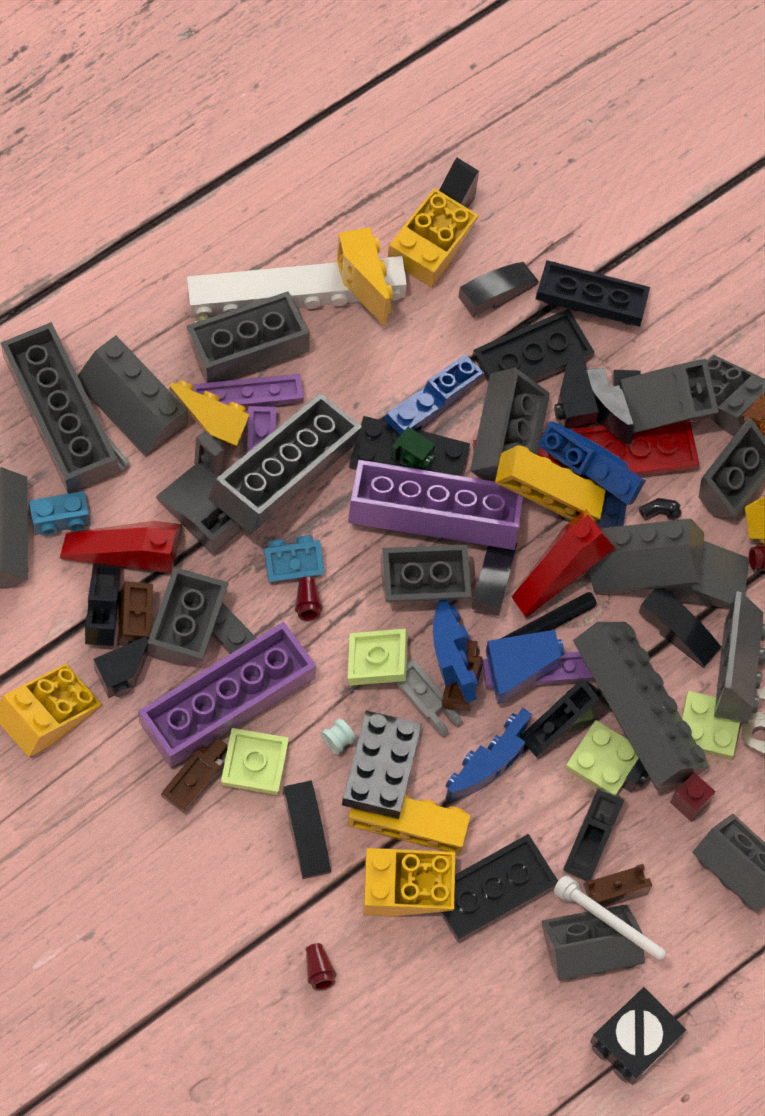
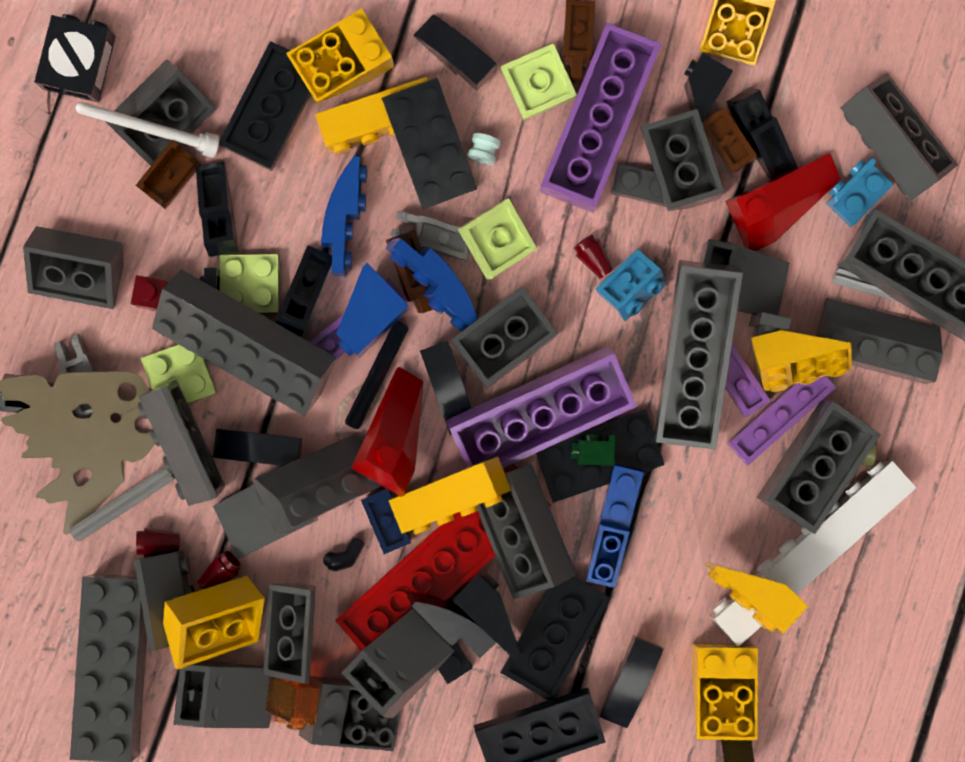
camera: 155 degrees right, 20 degrees up
blue slope [538,421,646,505] -> none

